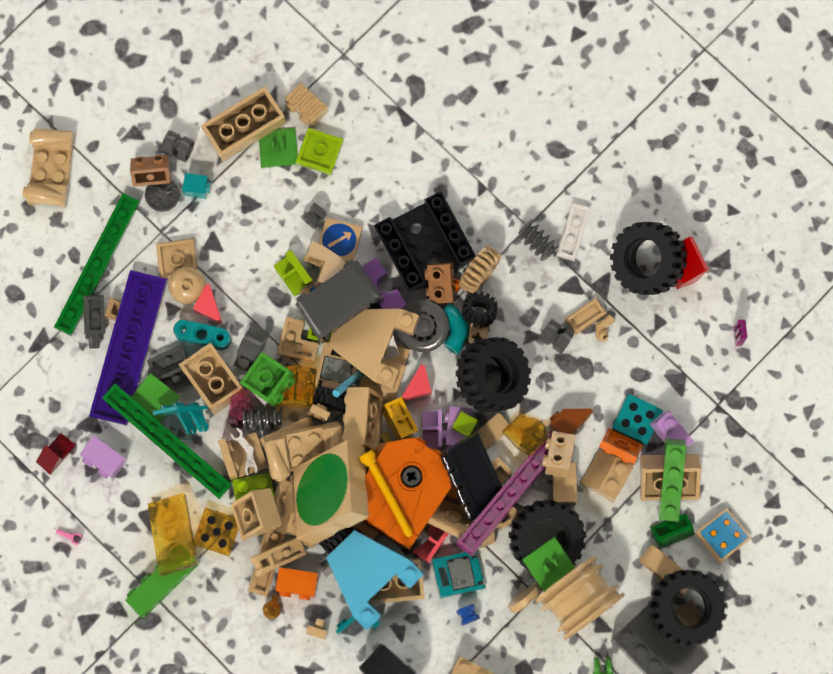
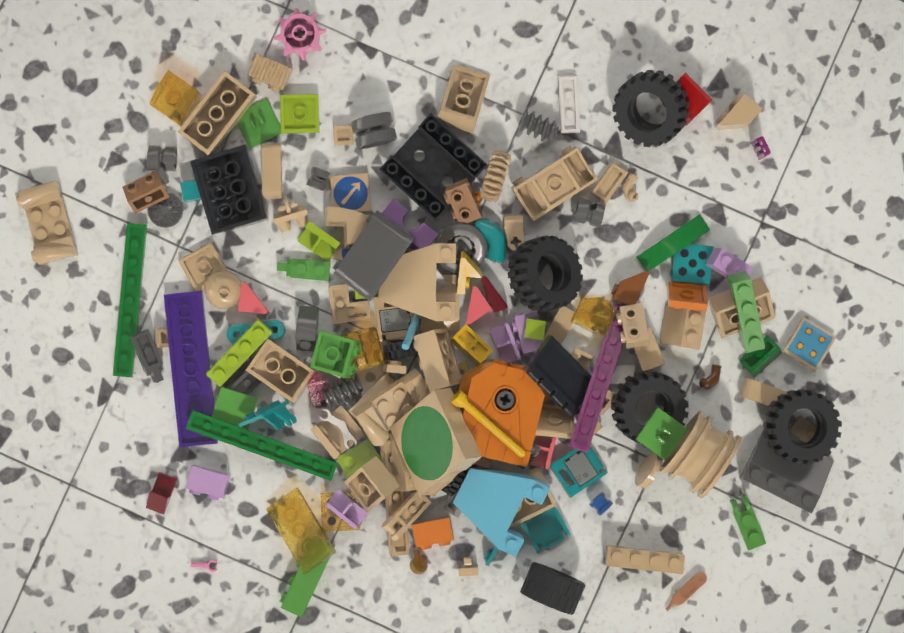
camera: 25 degrees left, 10 degrees up
black tyre [462,291,498,328] -> none
none -> clear yellow slope [149,70,202,126]
none -> black slope [190,144,269,235]
none -> lime plate [206,318,273,387]
none -> tan beam [261,143,283,199]
none -> tan hips [273,199,308,232]
none -> bright pink brick [274,8,326,61]
none -> bright green hinge [277,258,331,282]
none -> lavender panel [325,489,368,529]
none -> tan plate [333,125,354,146]
none -> dark grey wheel [350,112,397,150]
none -> tan slope [437,64,490,133]
none -> yellow slope [457,251,482,294]
none -> dark red slope [480,276,508,314]
none -> tan piece [511,146,598,221]
none -> teal container [521,507,571,554]
none -> green slope [636,214,710,272]
none -> reddish brown arm [699,364,721,389]
none -> tan slope [715,94,763,130]

